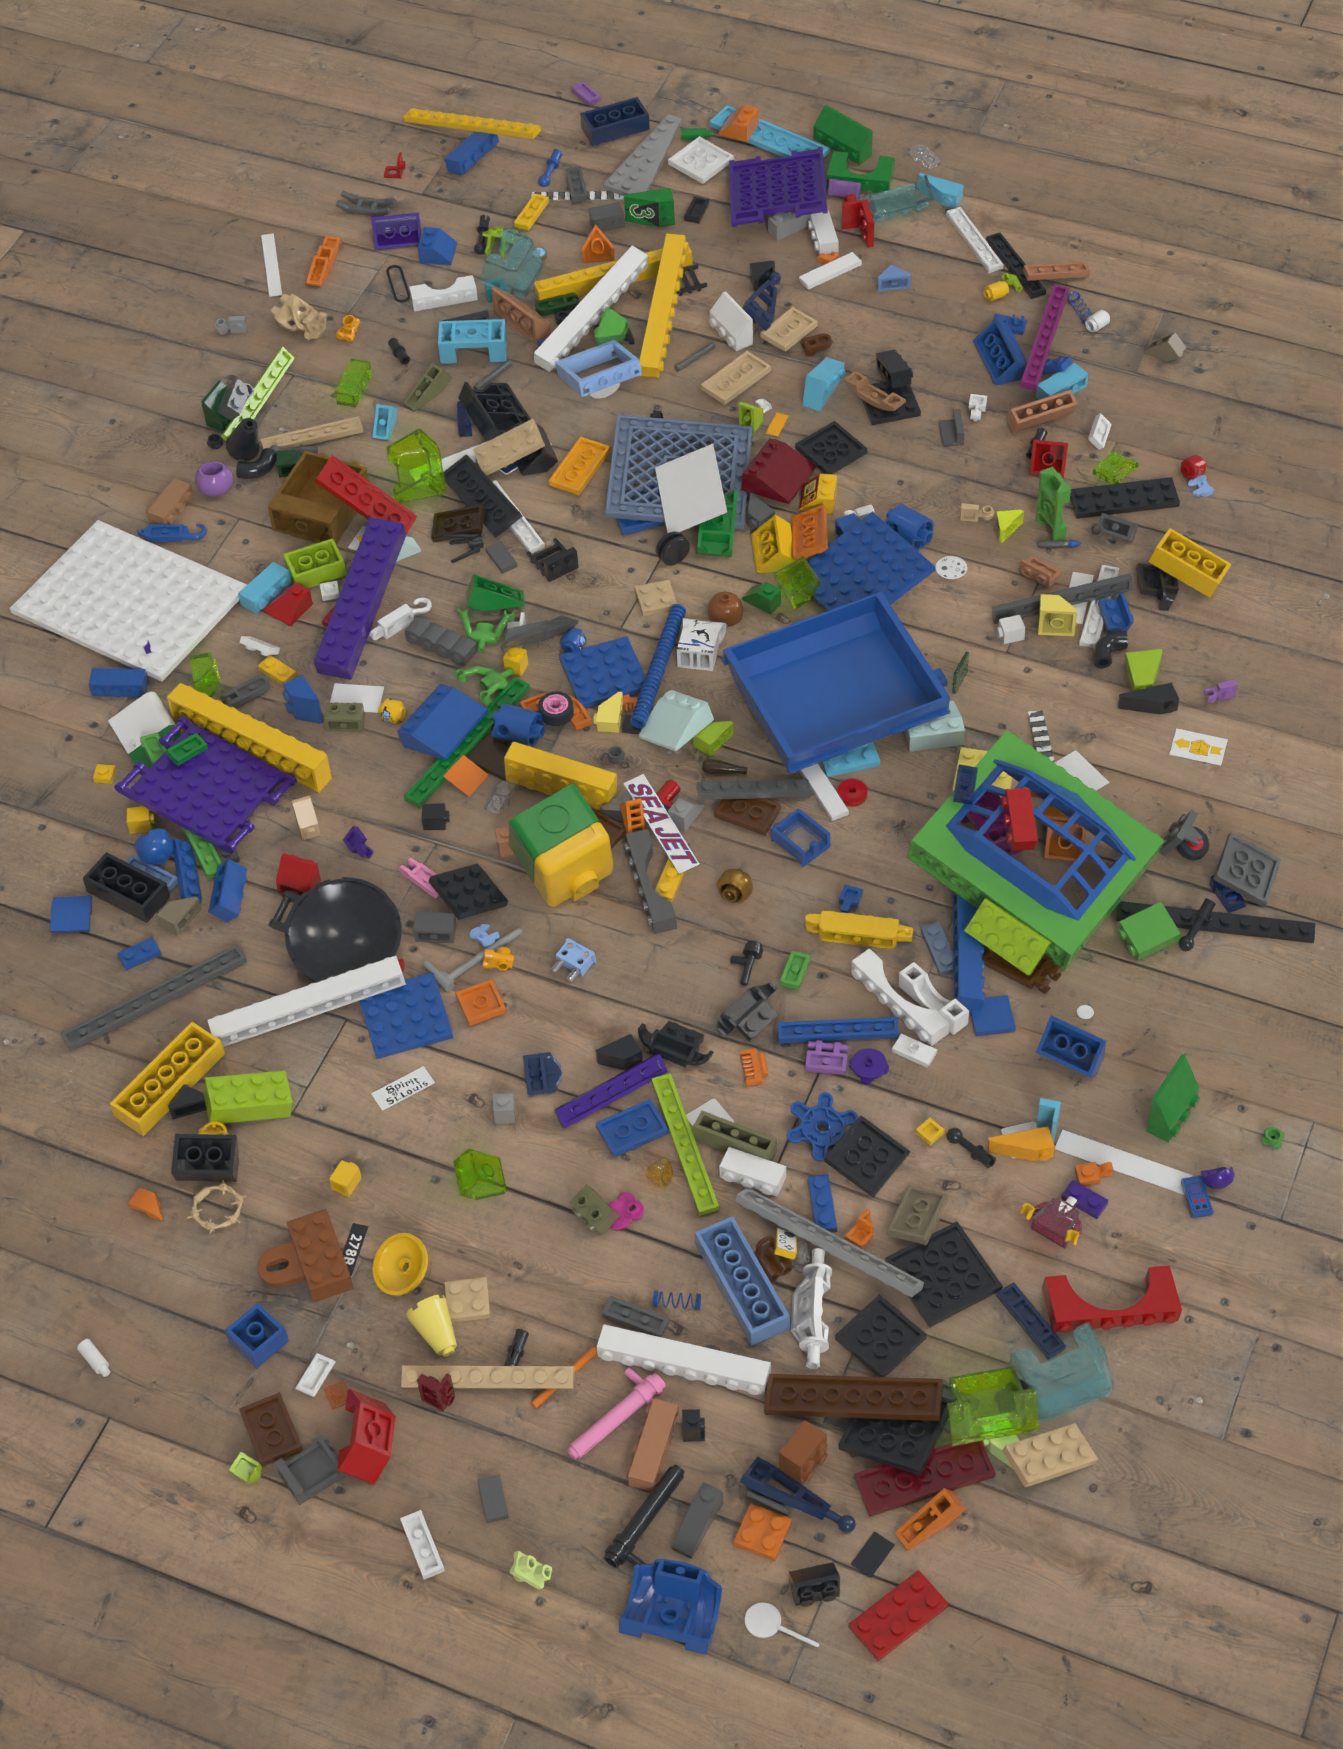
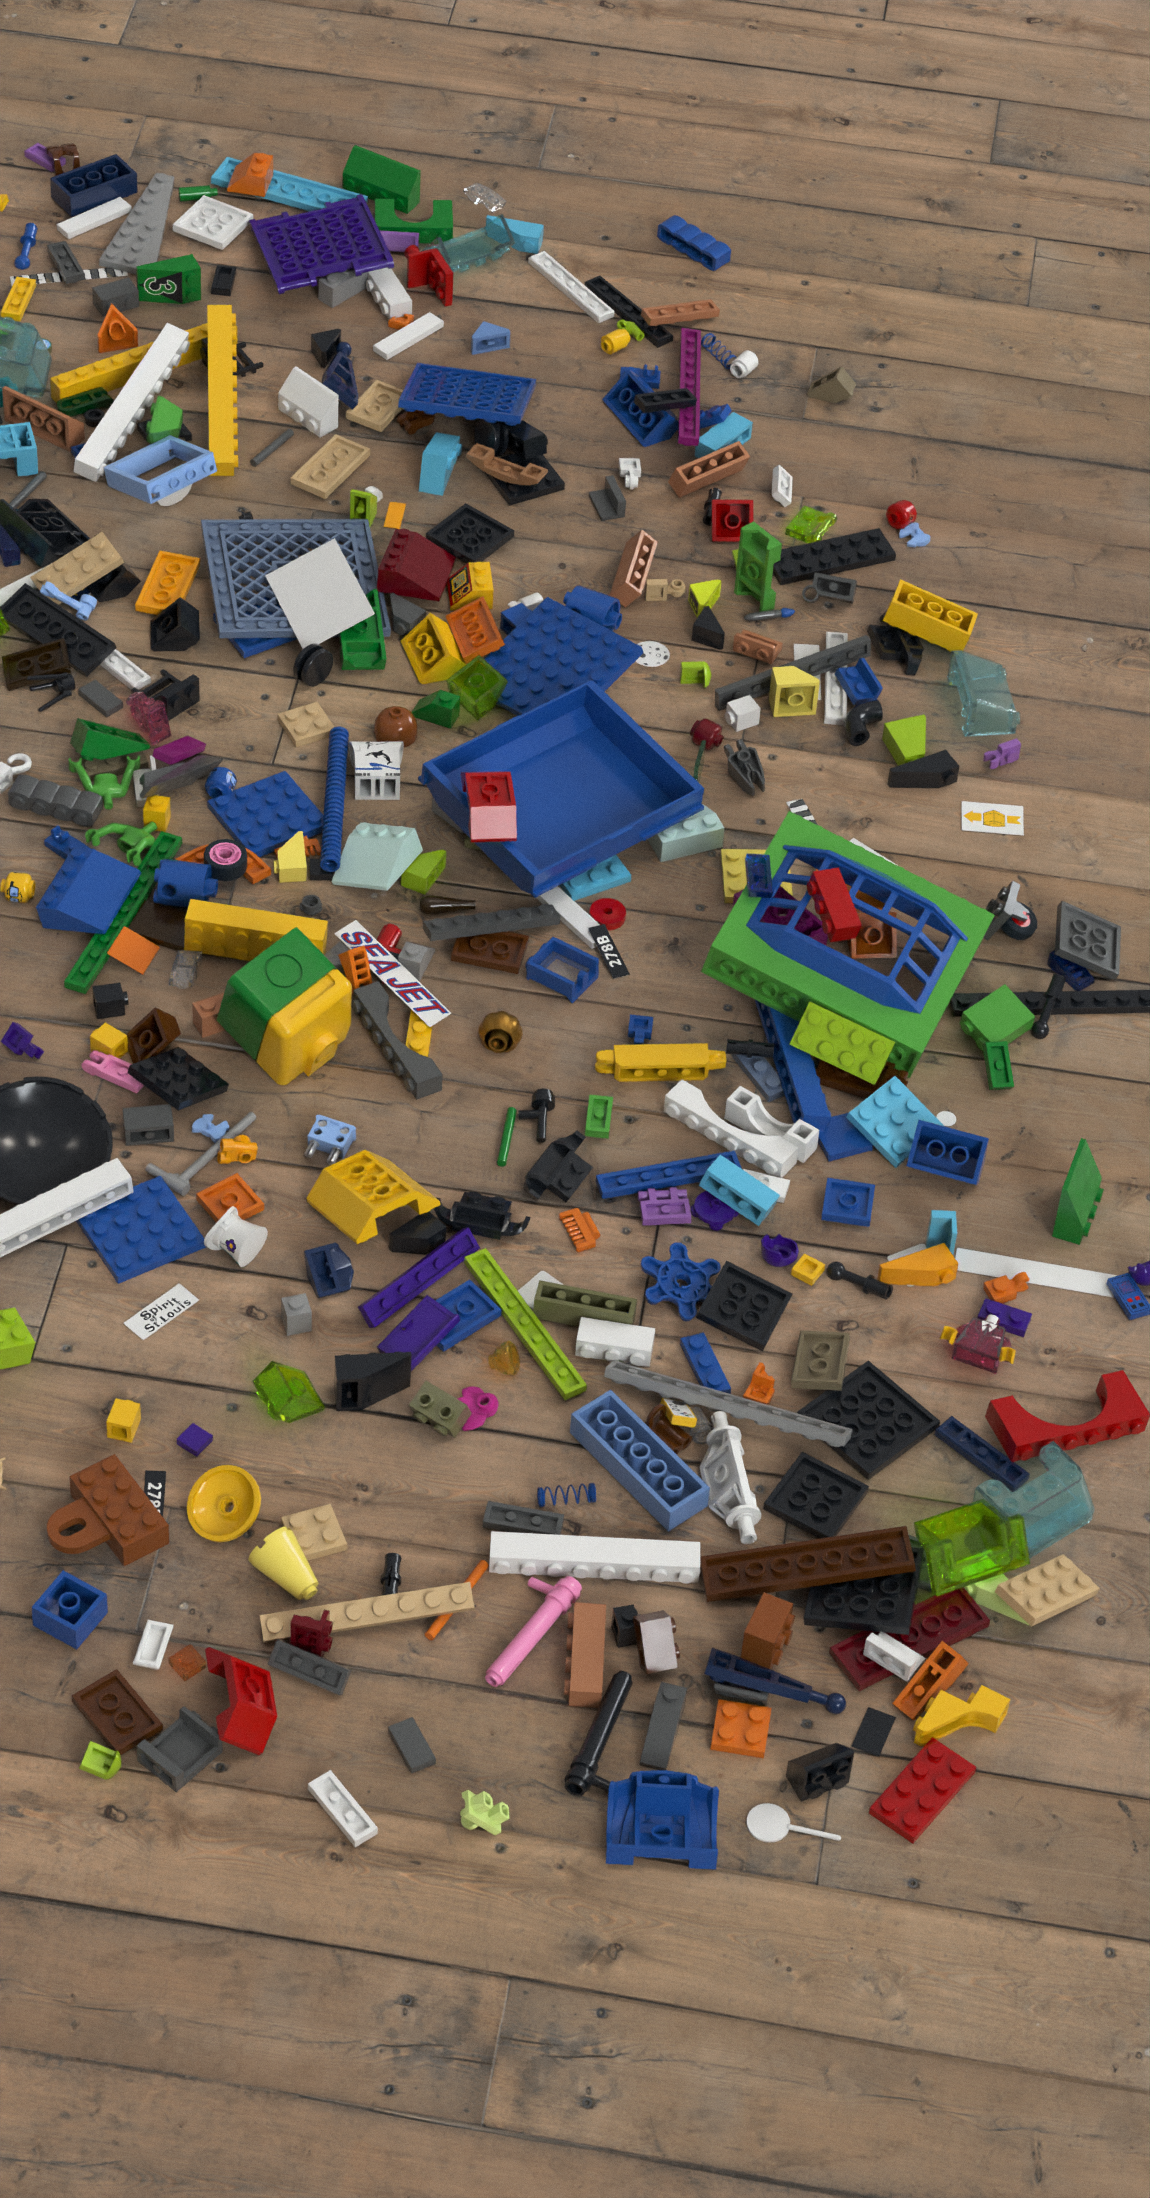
camera: 20 degrees left, 5 degrees down
none -> light blue brick [40,581,97,621]
none -> blue plate [44,825,91,860]
none -> reddish brown piece [45,143,80,176]
none -> white tile [57,197,132,239]
none -> yellow brick [90,1022,128,1059]
none -> clear pink piece [126,692,172,745]
none -> reddish brown slope [126,1007,181,1064]
none -> black slope [150,597,200,652]
none -> magenta tile [152,735,206,765]
none -> dark purple tile [176,1423,213,1457]
none -> white hat [204,1206,268,1267]
none -> dark grey plate [268,1639,352,1695]
none -> yellow slope [306,1150,440,1244]
none -> black slope [334,1352,412,1411]
none -> dark purple door [377,1295,460,1371]
none -> blue plate [398,363,536,426]
none -> red slope [460,771,517,842]
none -> black head [474,419,509,457]
none -> green bar [497,1107,517,1167]
none -> black sticker [588,924,630,979]
none -> nougat brick [610,530,658,608]
none -> brick [633,1610,680,1674]
none -> black plate [634,388,697,413]
none -> blue brick [657,215,731,271]
none -> lime plate [680,661,711,688]
none -> dark red head [690,718,724,751]
none -> black slope [691,606,725,650]
none -> medium azure brick [699,1155,780,1226]
none -> dark grey hinge [724,739,765,796]
none -> black pin [726,1039,774,1058]
none -> dark purple hair [761,1234,799,1267]
none -> blue plate [821,1178,875,1227]
none -> medium azure plate [846,1076,944,1168]
none -> white panel [863,1632,926,1682]
none -> yellow arch [913,1685,1010,1746]
none -> clear light blue windscreen [947,650,1020,737]
none -> green plate [982,1041,1014,1090]

